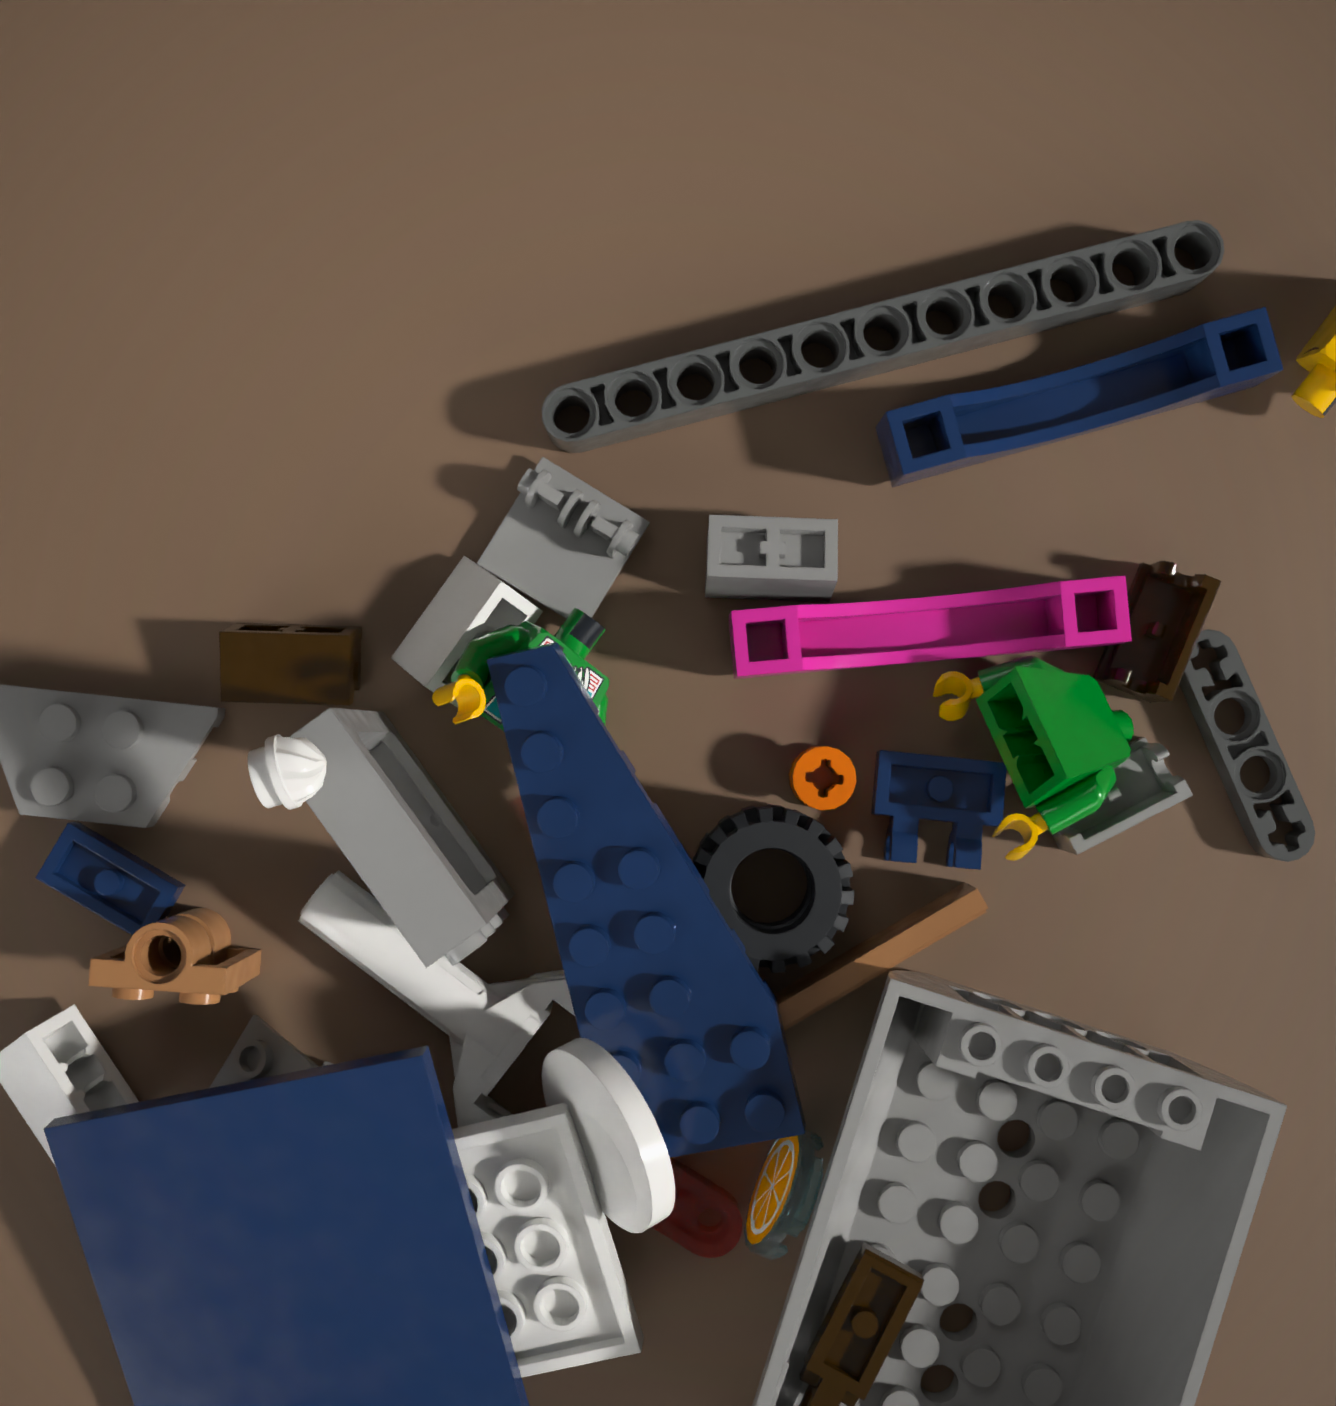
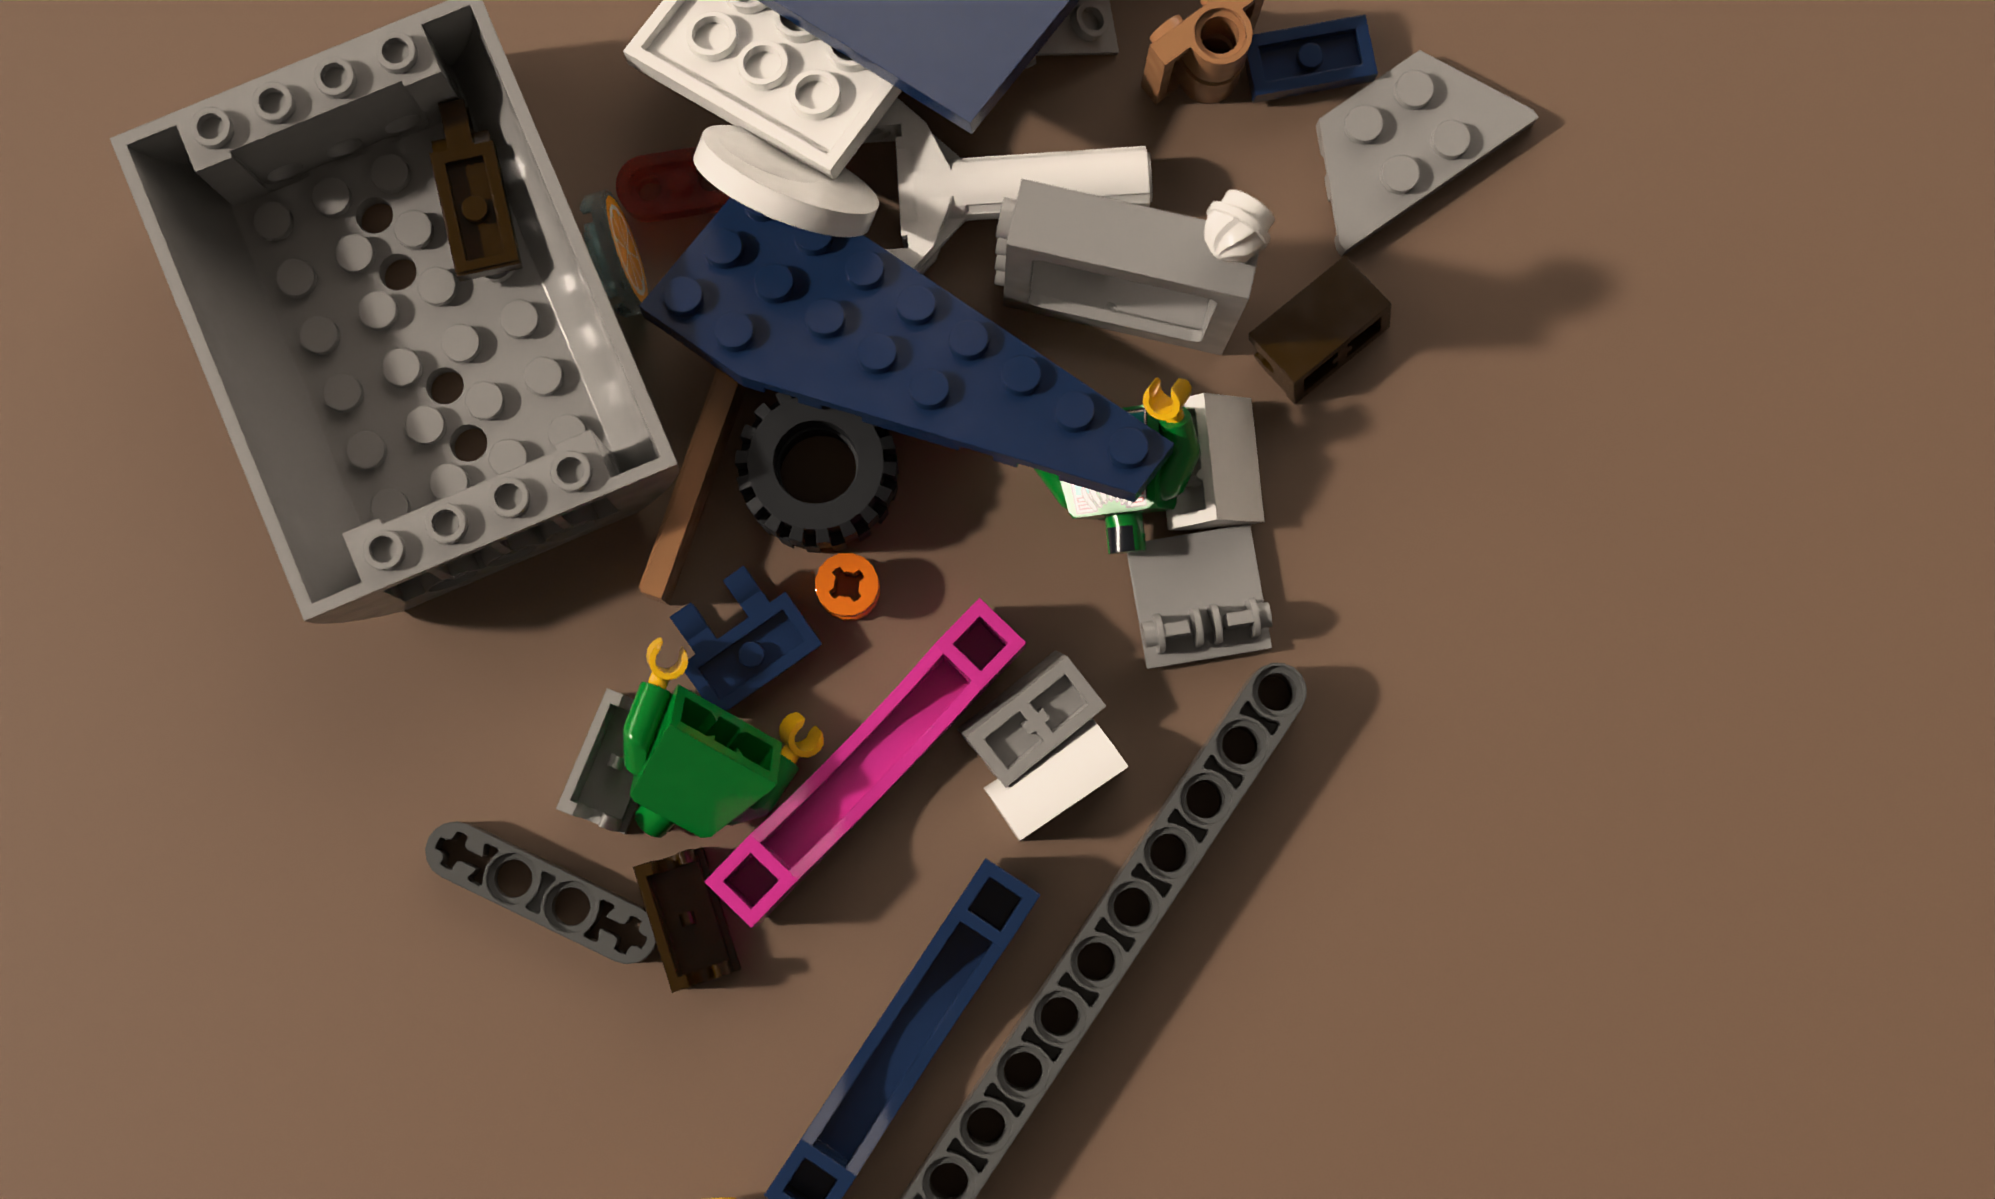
camera: 135 degrees right, 5 degrees down
none -> white brick [984,719,1129,841]

